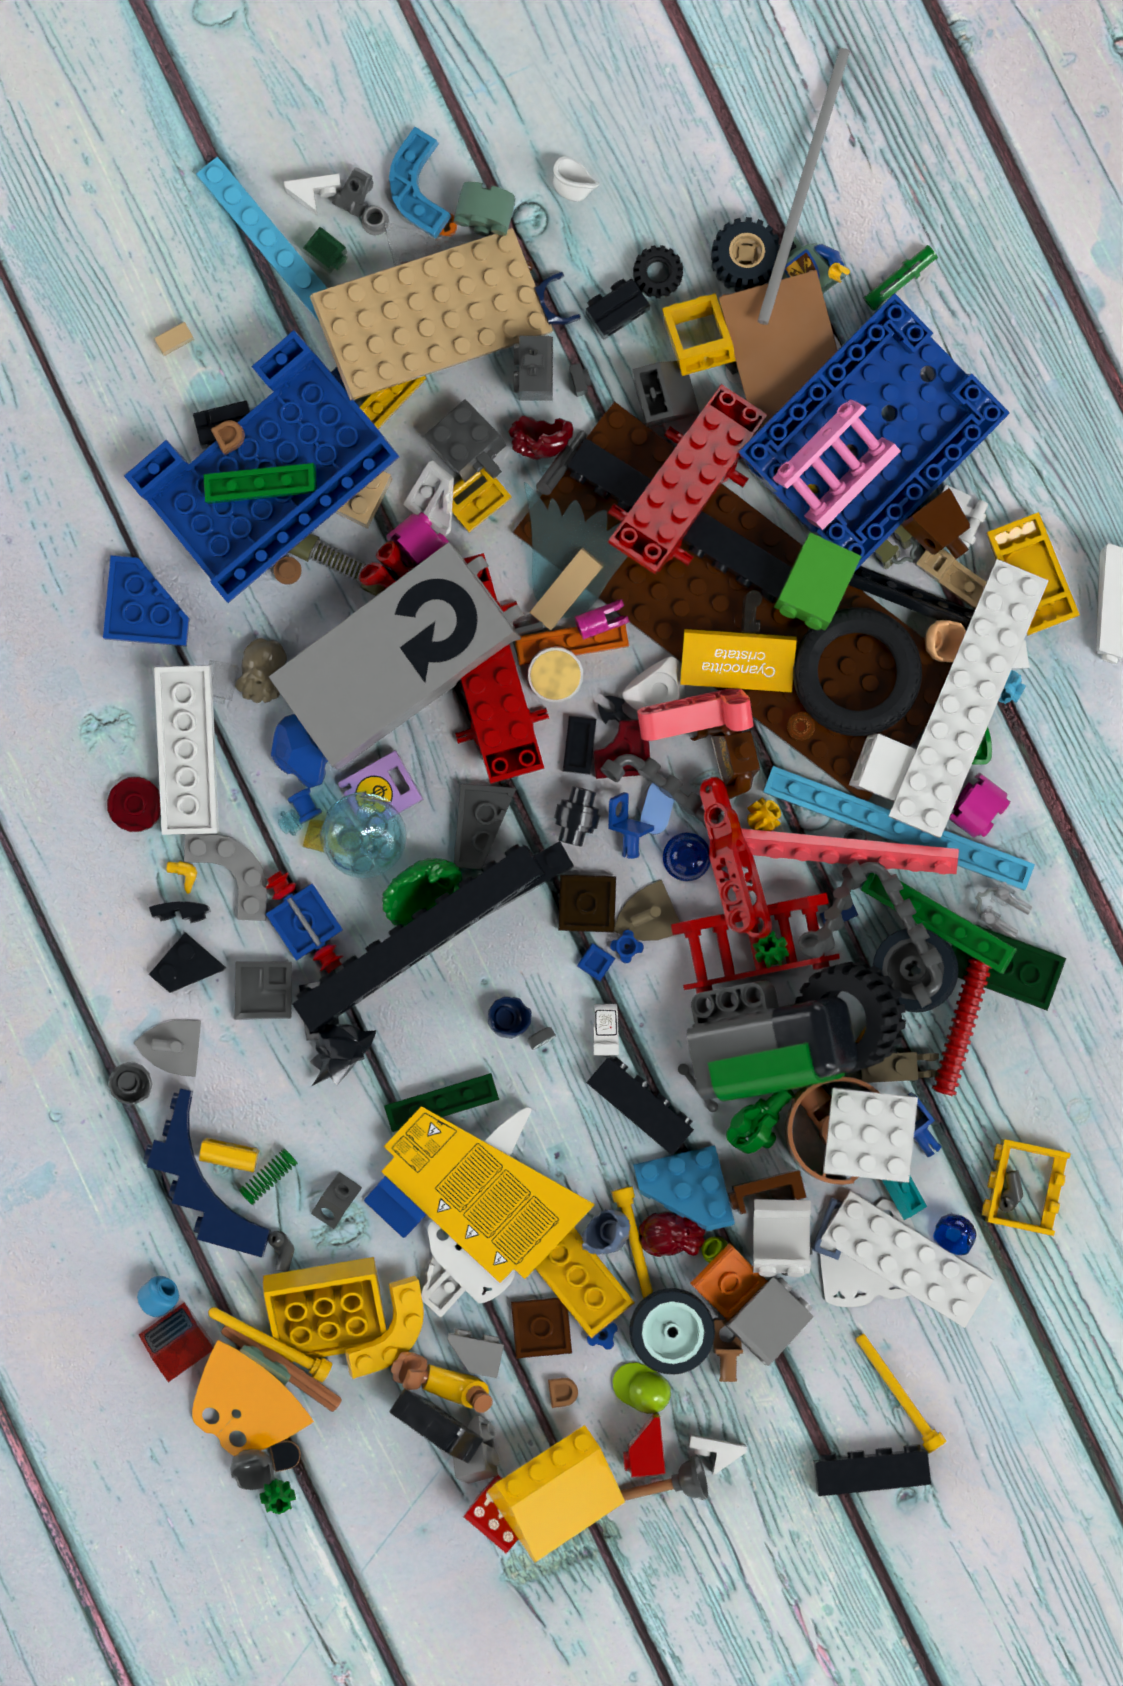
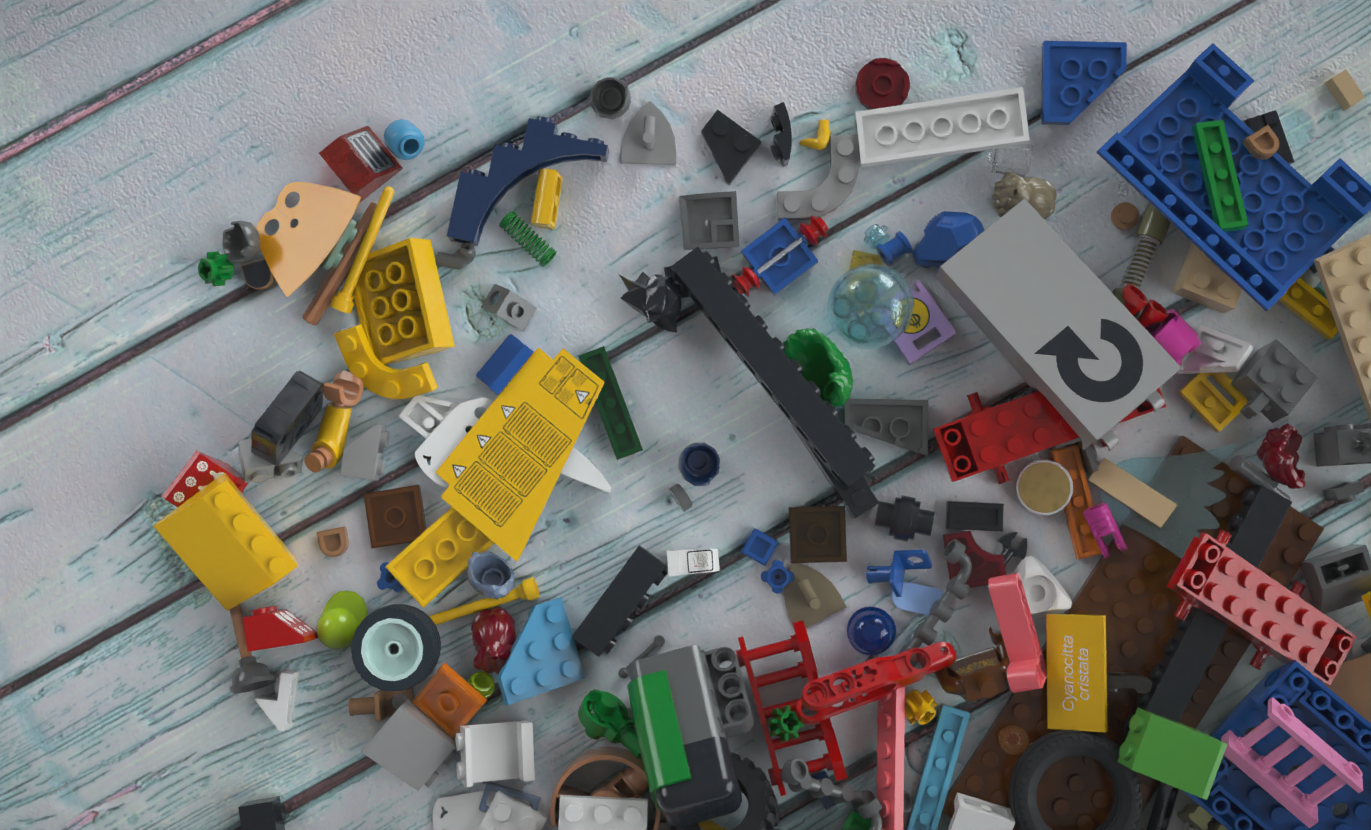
camera: 90 degrees right, 0 degrees up
reddish brown panel [728,1169,807,1214] -> none

